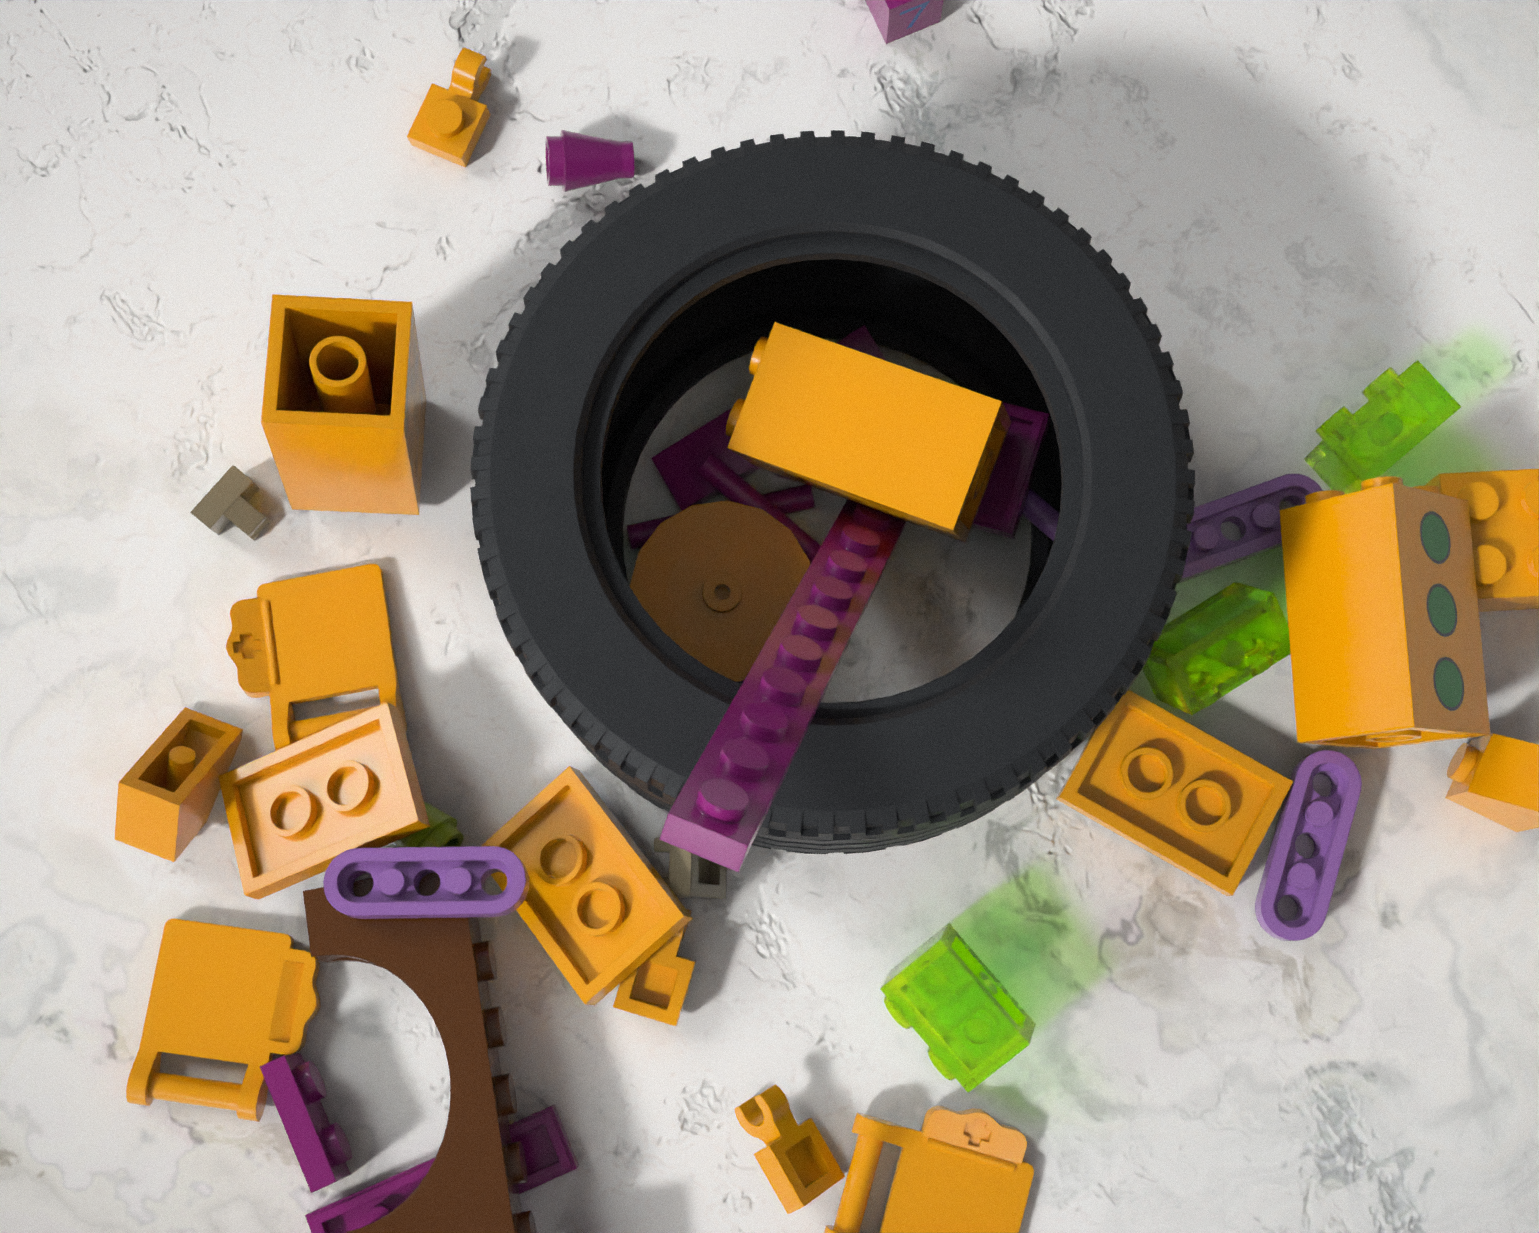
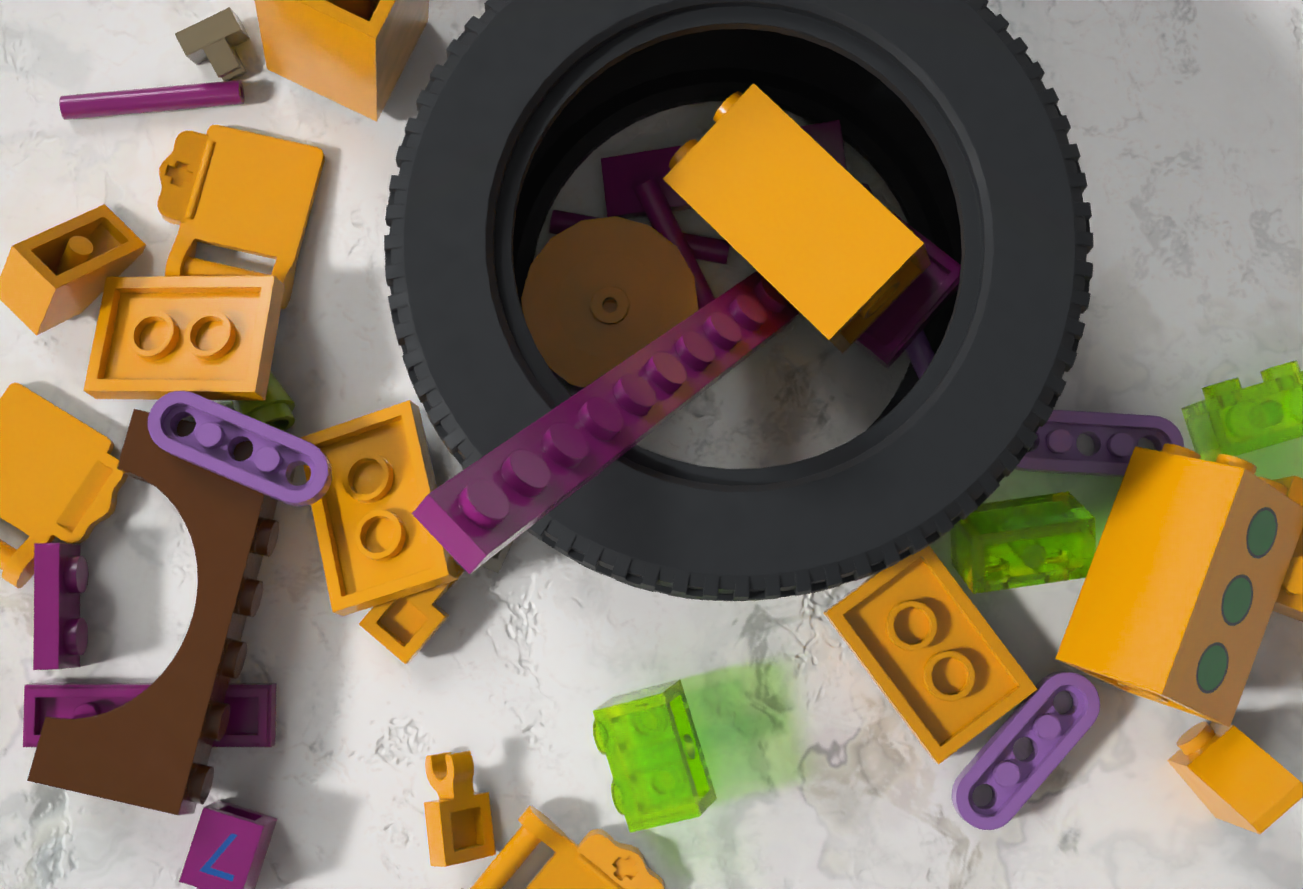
camera: 20 degrees right, 5 degrees up
none -> magenta piece [59,80,245,120]

